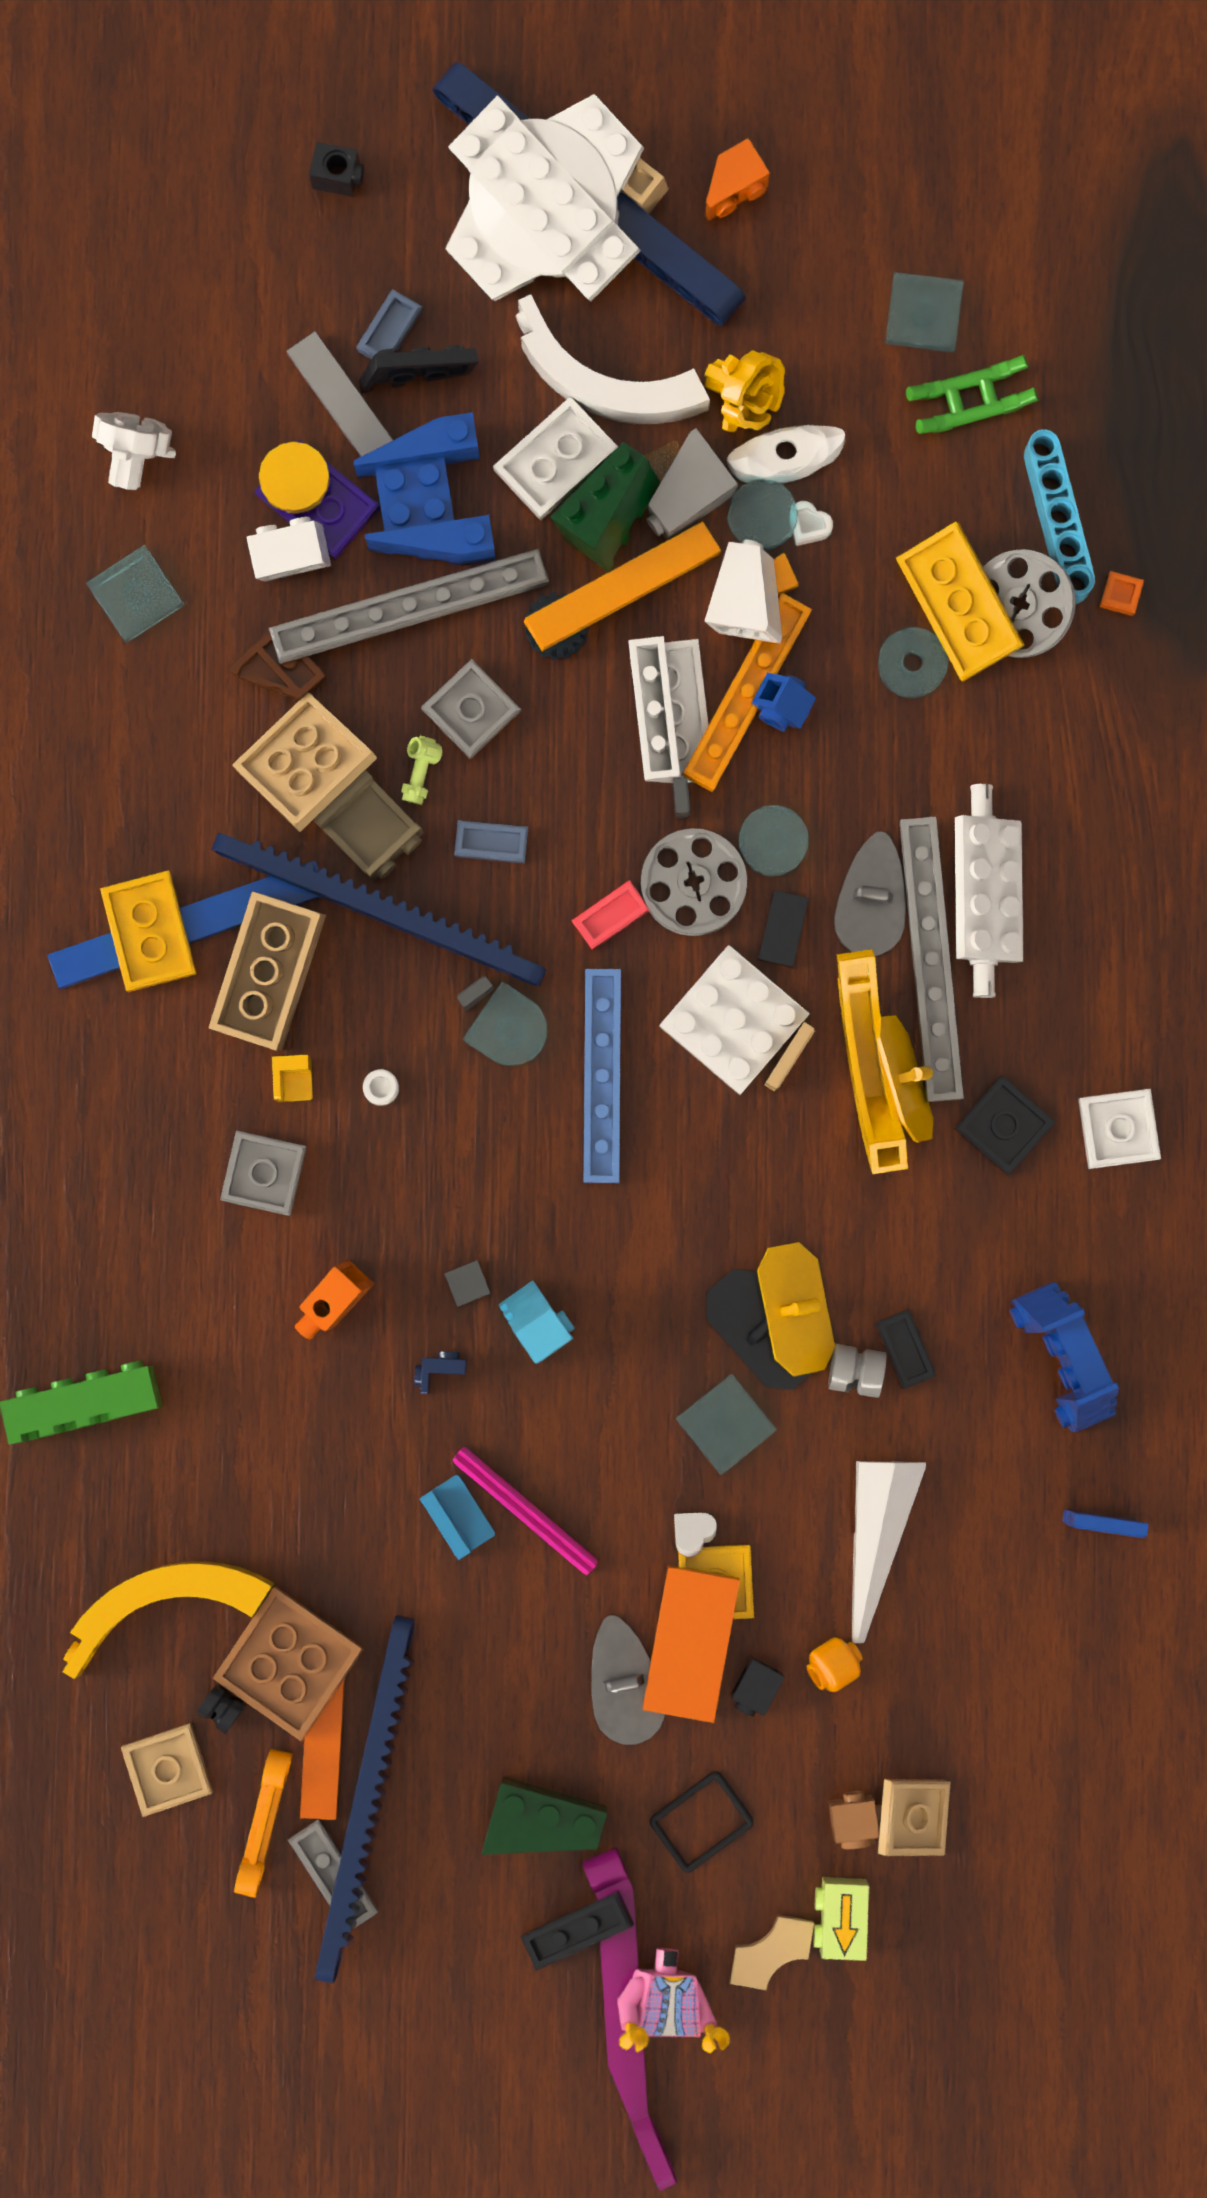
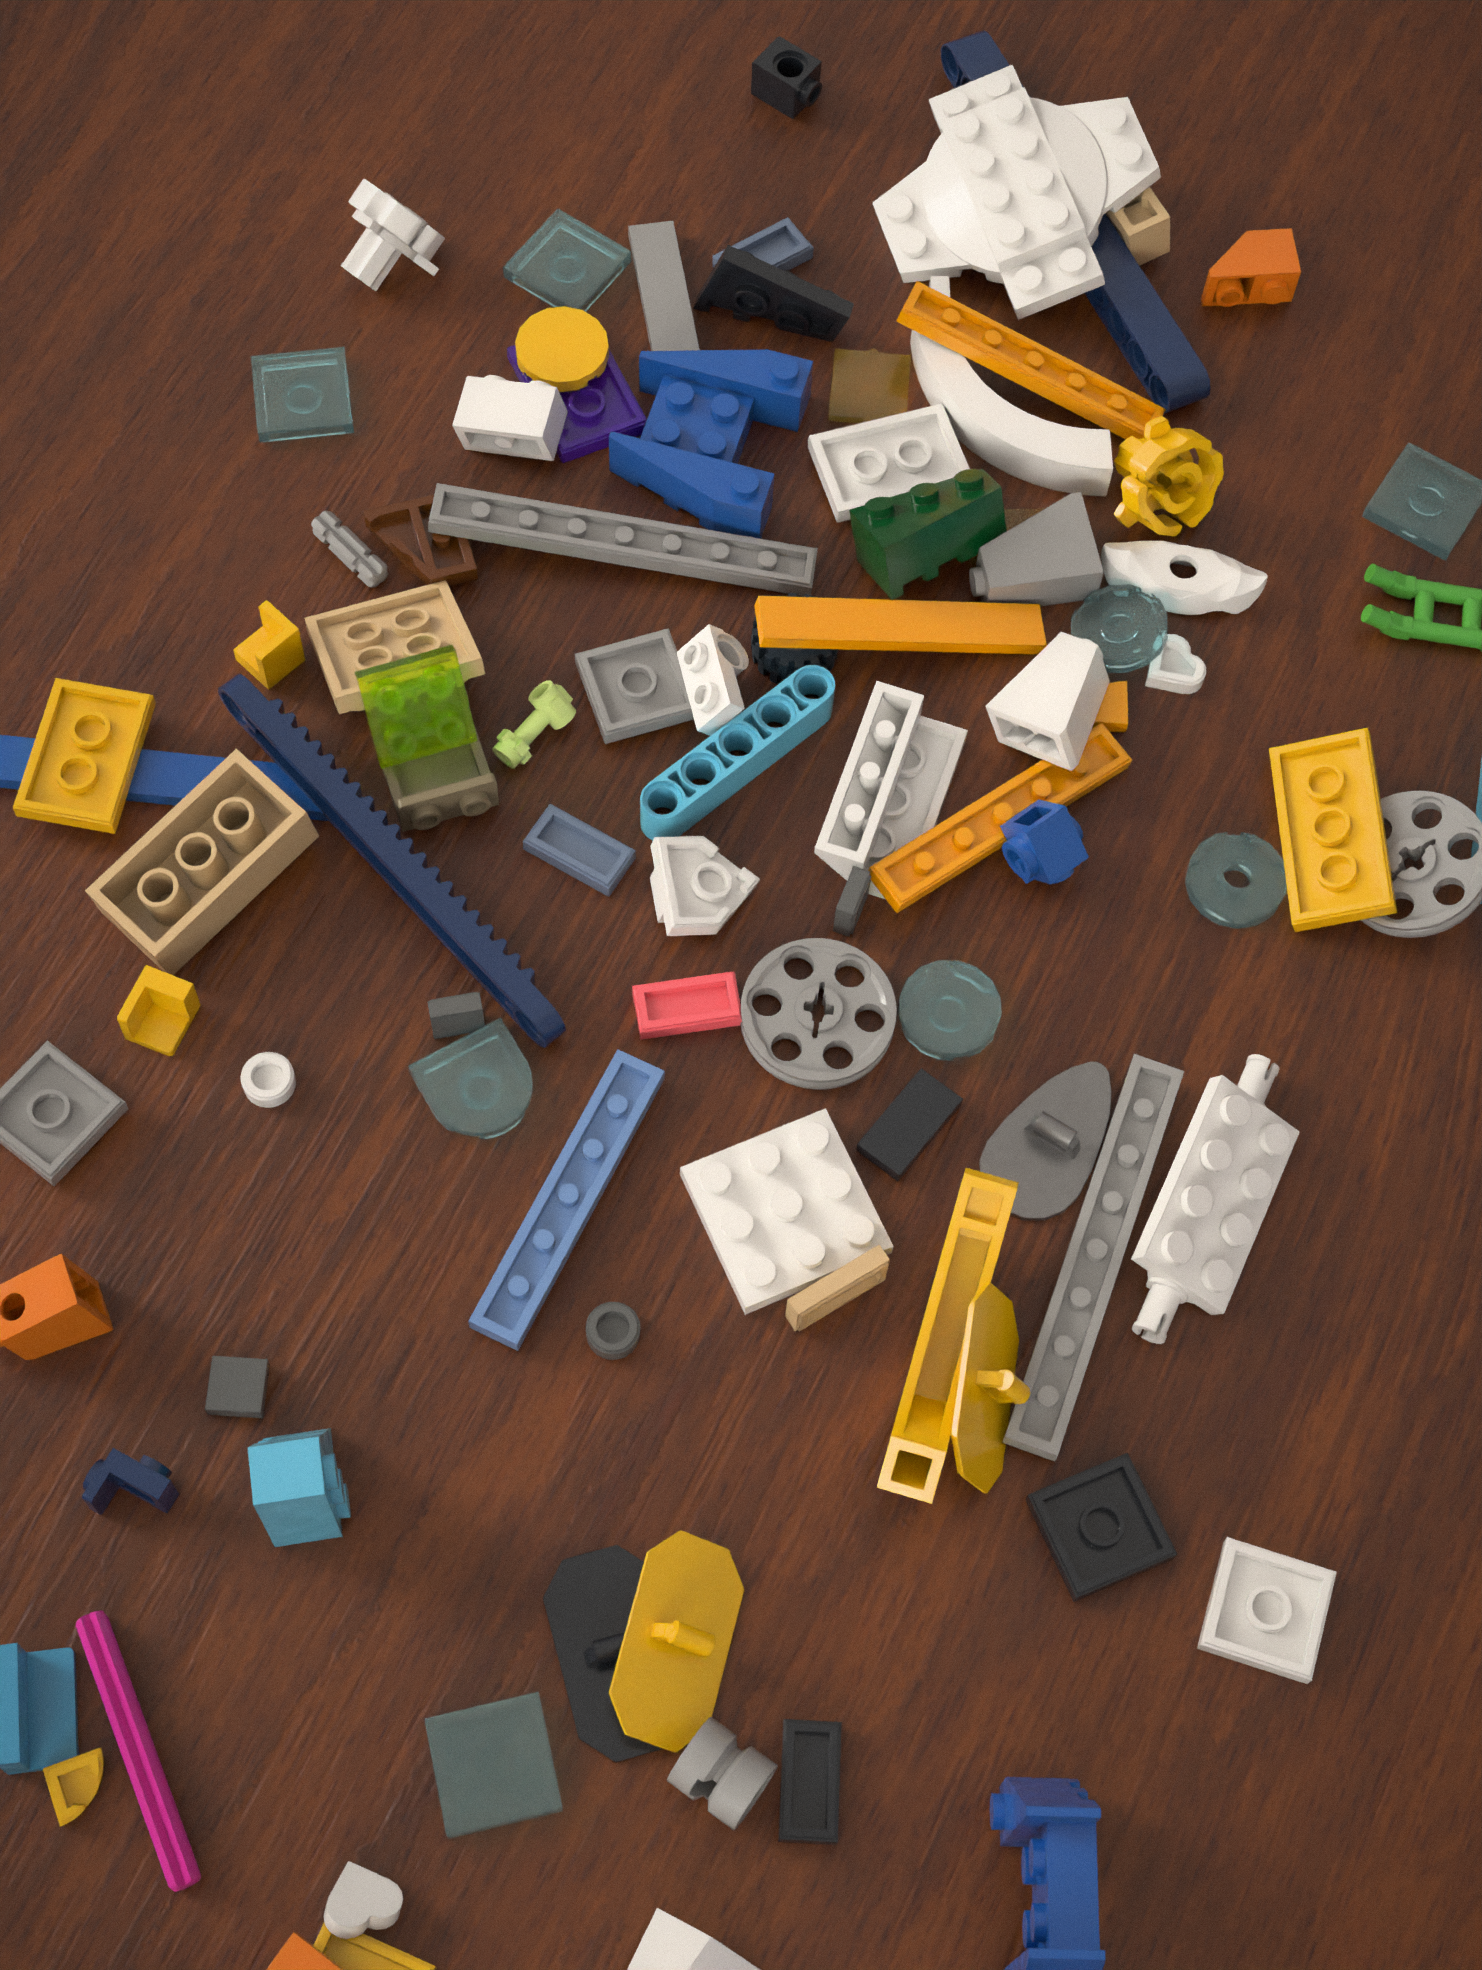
camera: 20 degrees right, 20 degrees down
none -> yellow tile [43,1747,104,1826]
none -> yellow panel [233,600,305,690]
none -> light grey axle [311,511,388,588]
none -> clear neon green tile [354,645,478,769]
none -> clear light blue tile [503,208,631,312]
none -> dark grey tile [586,1302,640,1360]
none -> medium azure beam [640,665,835,841]
none -> white plate [650,836,760,936]
none -> white plate [677,624,749,736]
none -> clear yellow piece [829,348,911,423]
none -> light orange tile [897,281,1166,439]

